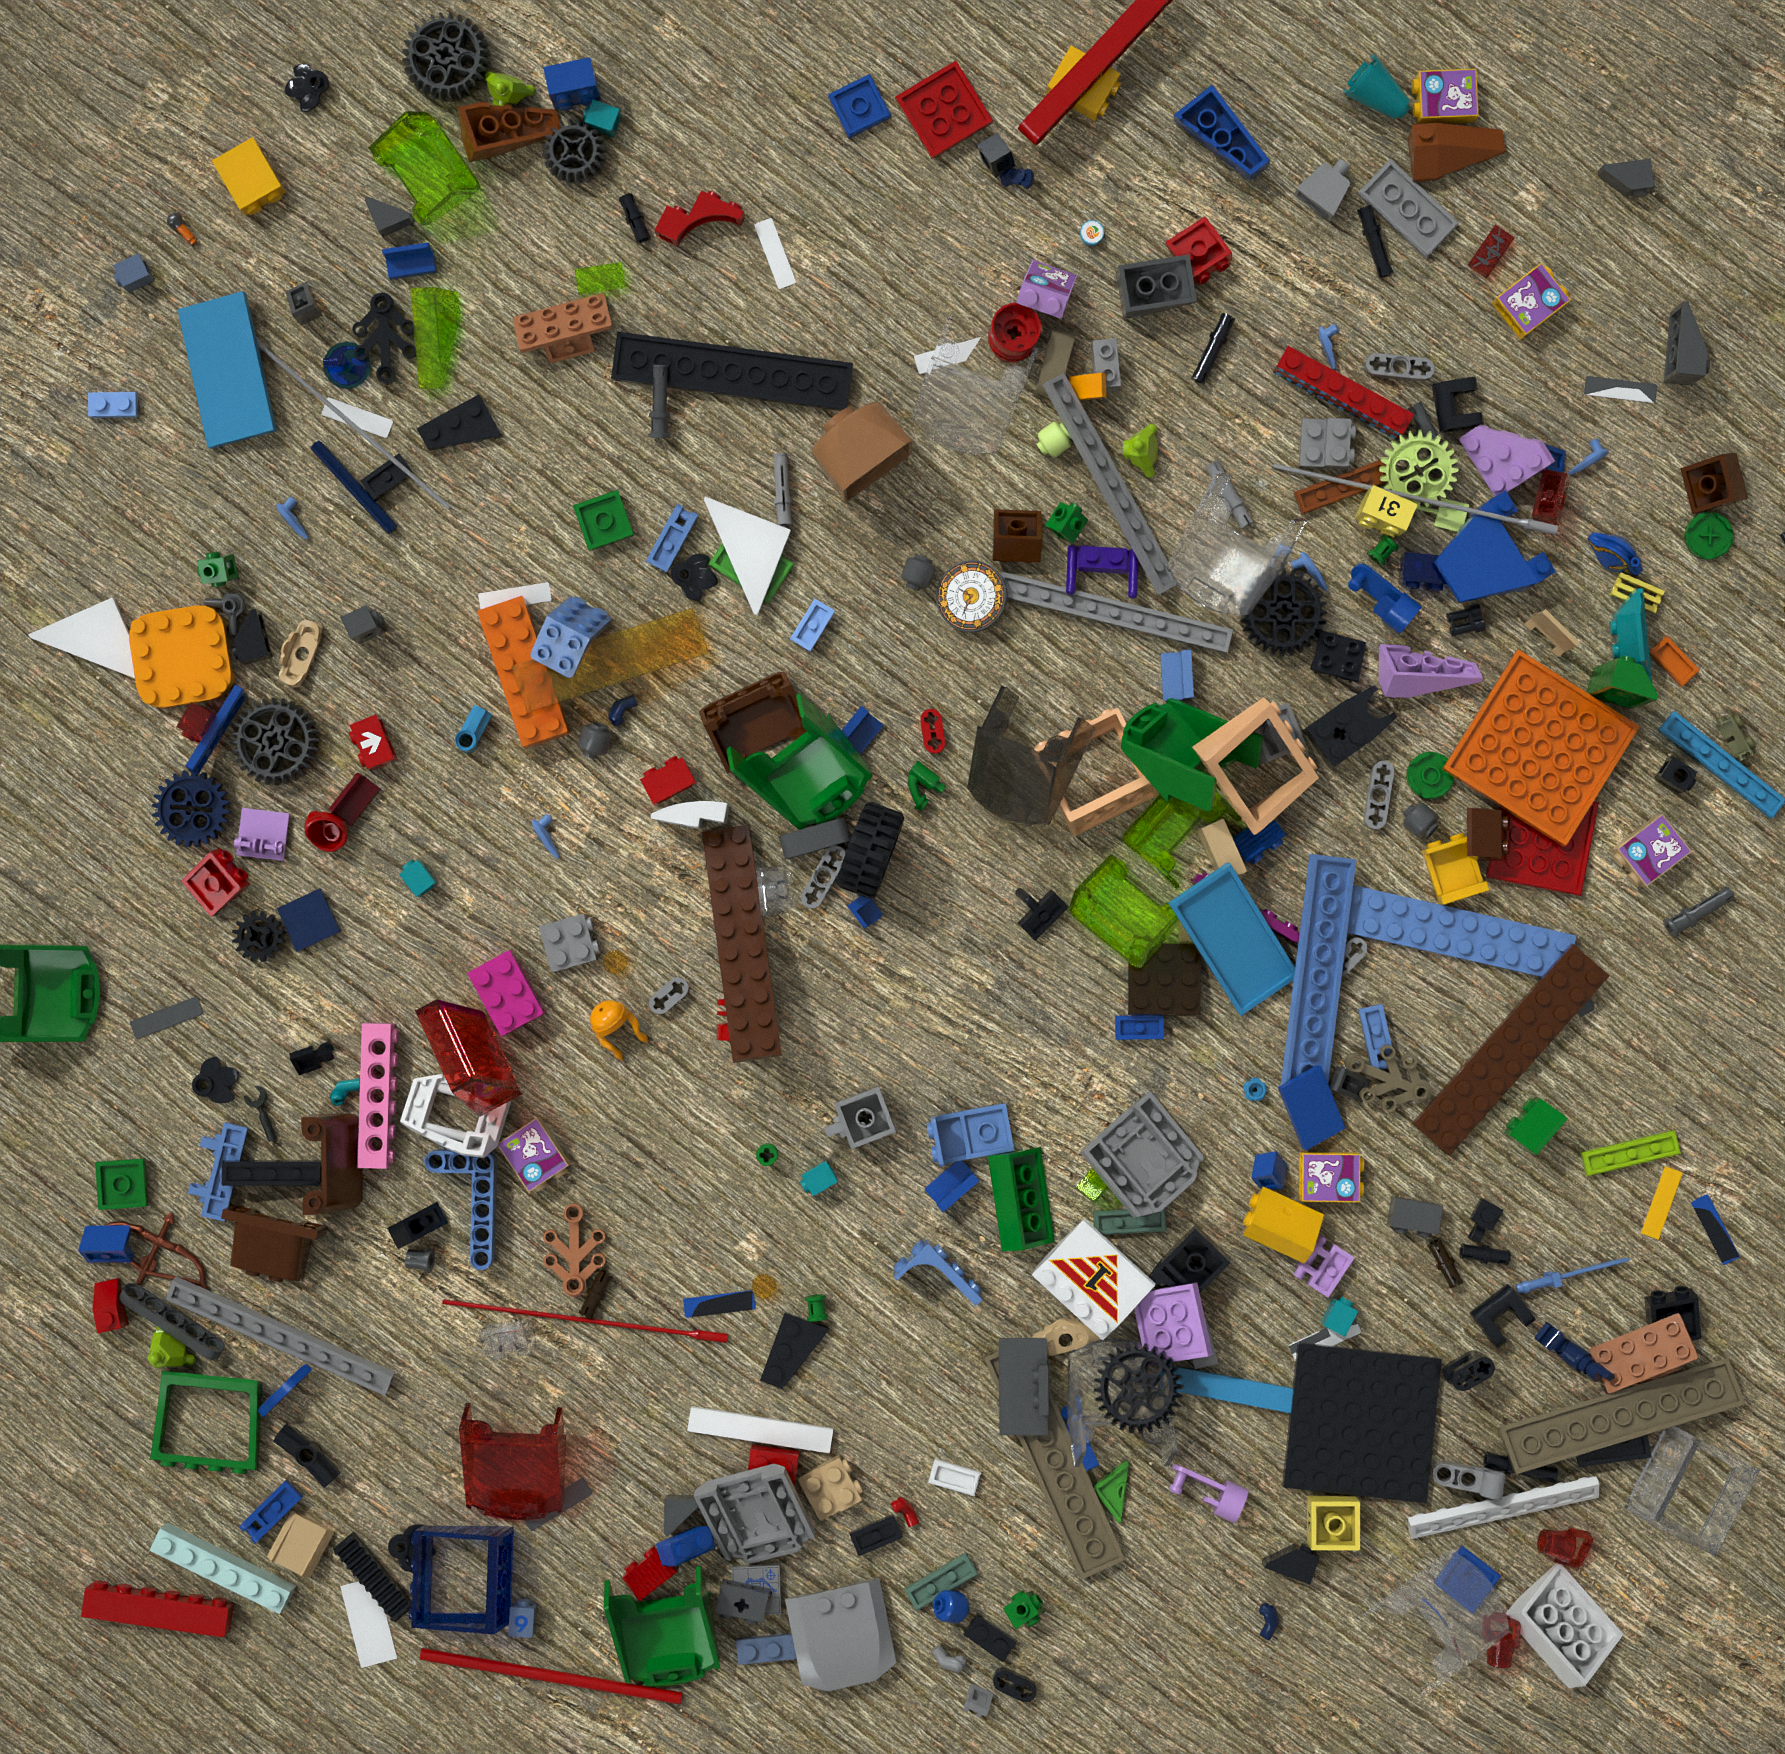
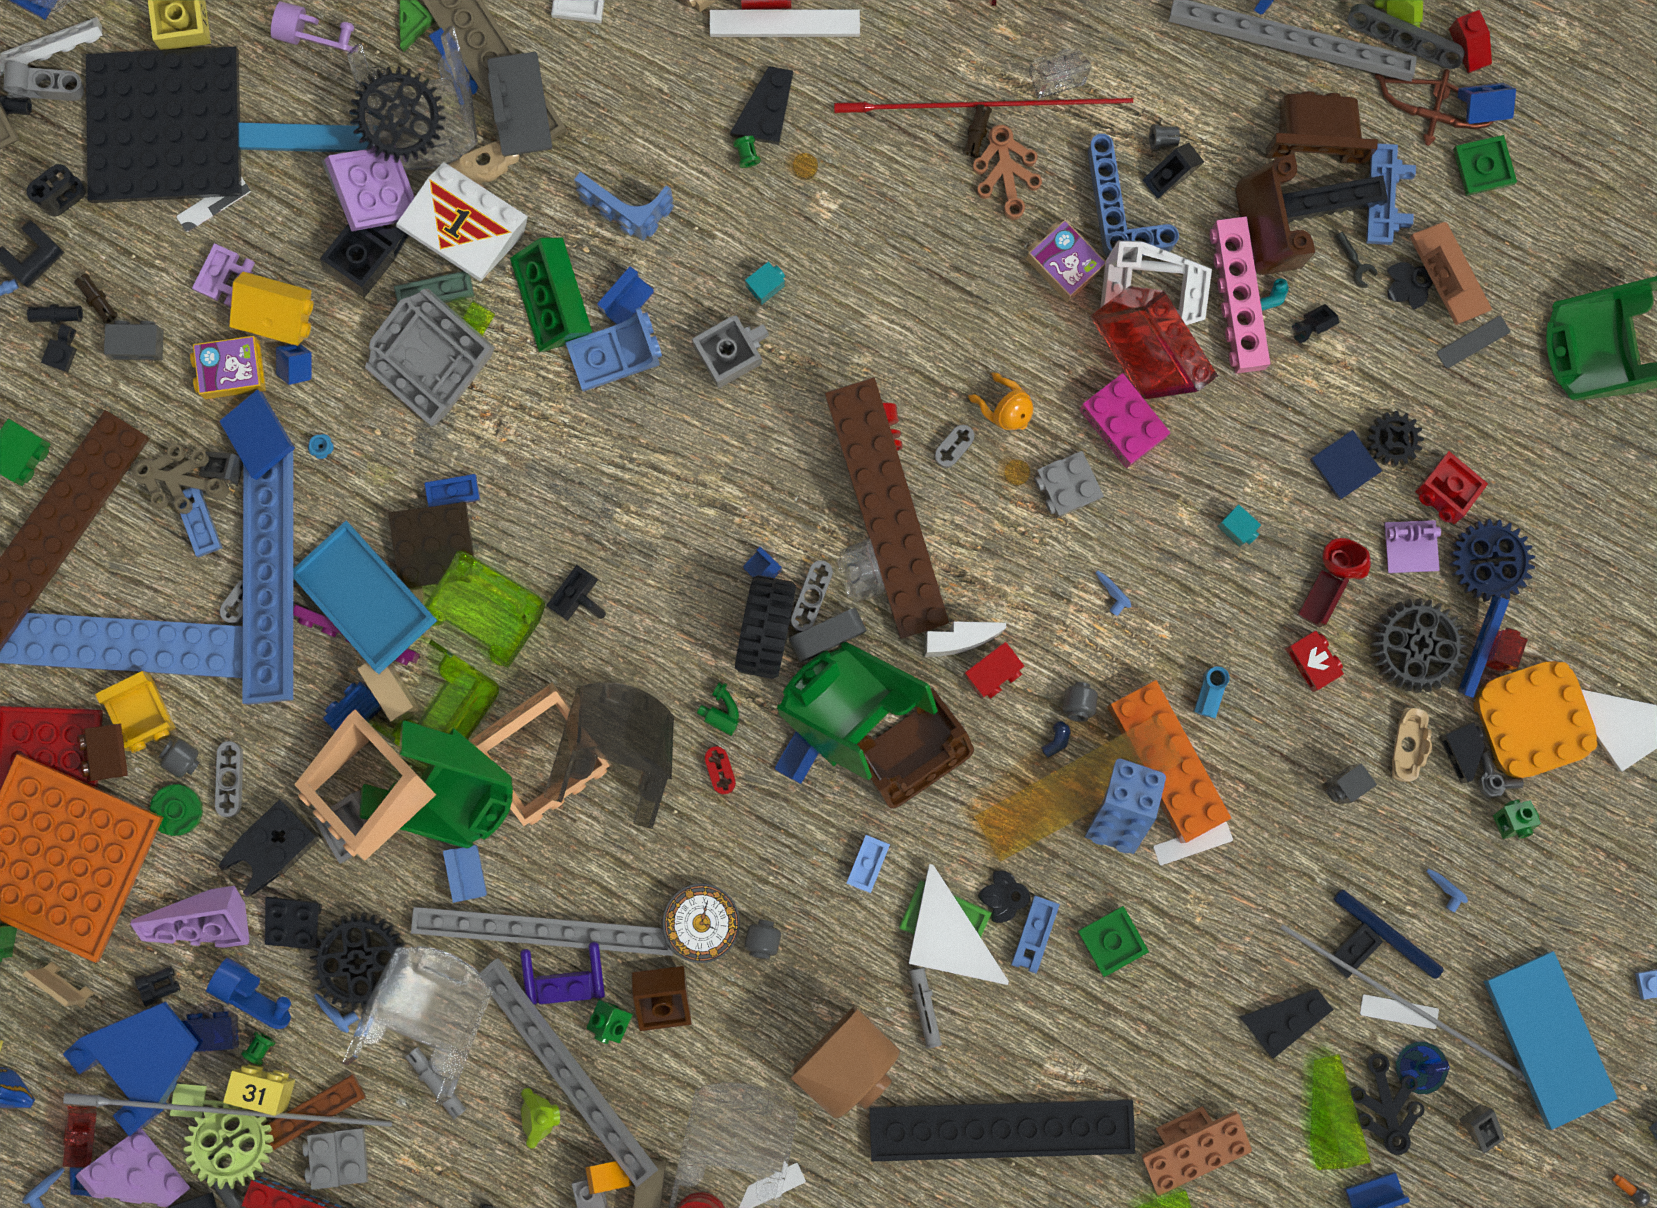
camera: 160 degrees right, 5 degrees down
dark grey pin [648,365,670,438] -> none
black sticker [683,1290,755,1318] -> none
green bush [756,1143,778,1166] -> none
yellowish green head [1037,421,1072,457] -> none
teal brick [1320,1296,1358,1337] -> none
none -> nougat bracket [1410,222,1492,325]

